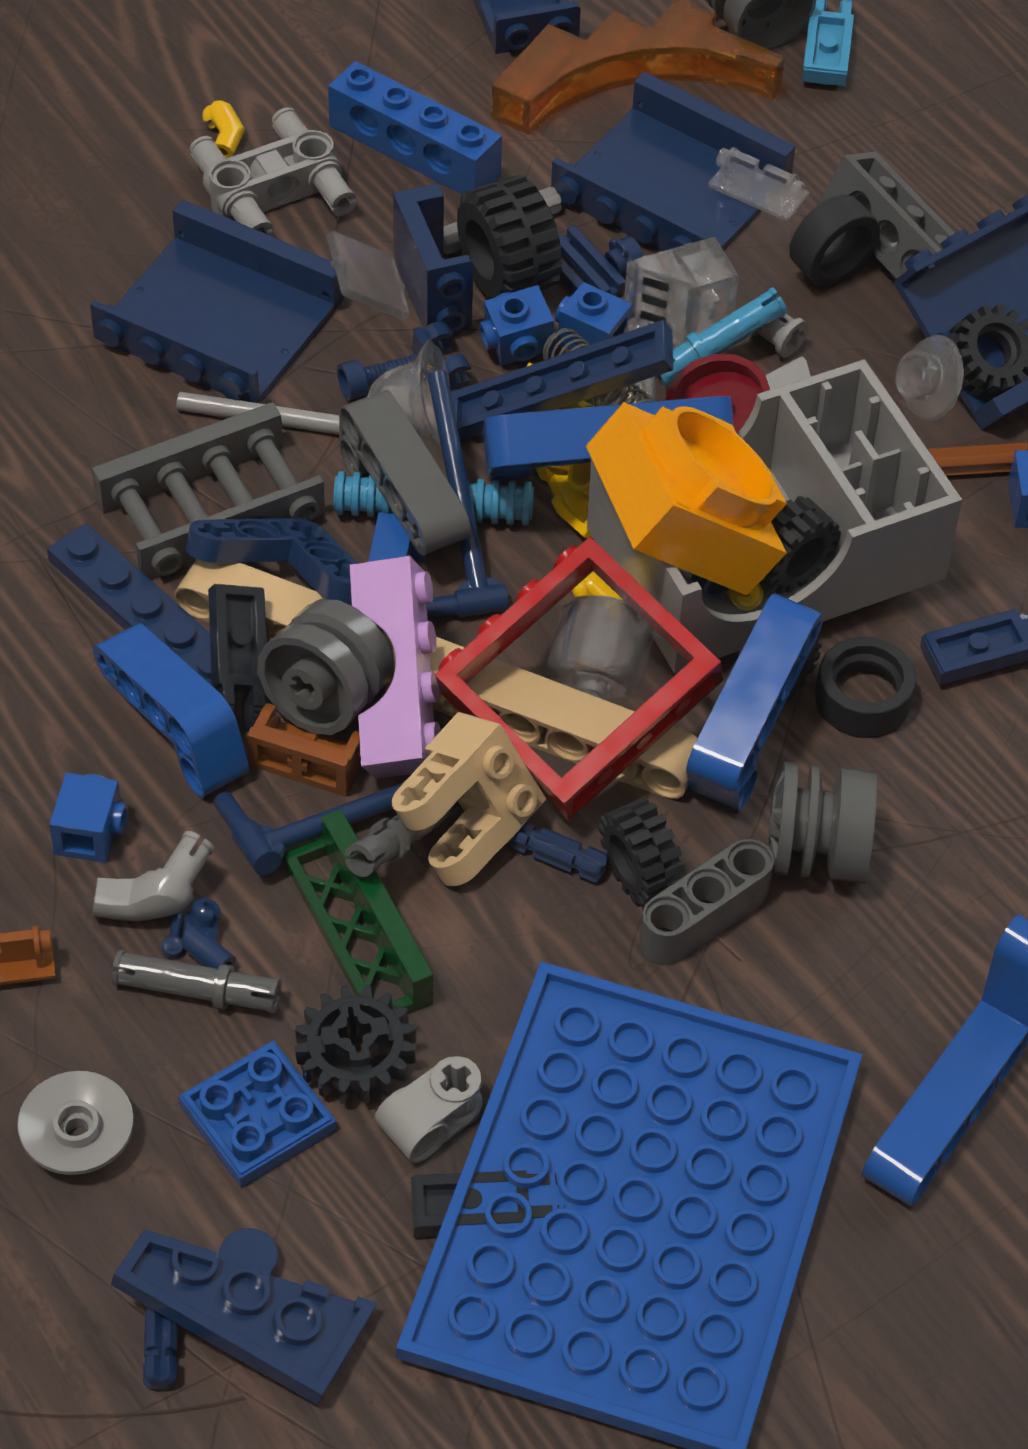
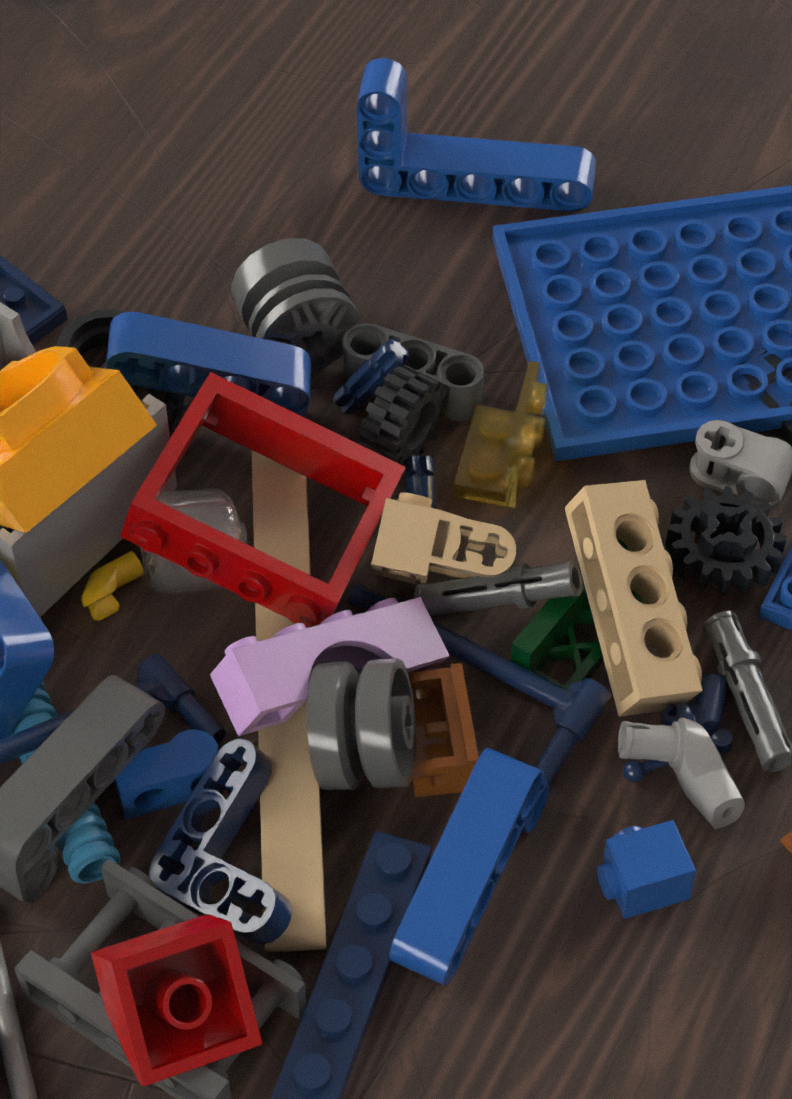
camera: 115 degrees left, 0 degrees up
black hinge [208,584,266,730] -> none
none -> red slope [90,914,262,1087]
none -> dark blue axle [333,339,409,414]
none -> clear yellow bracket [453,361,548,508]
none -> tan brick [565,480,703,717]

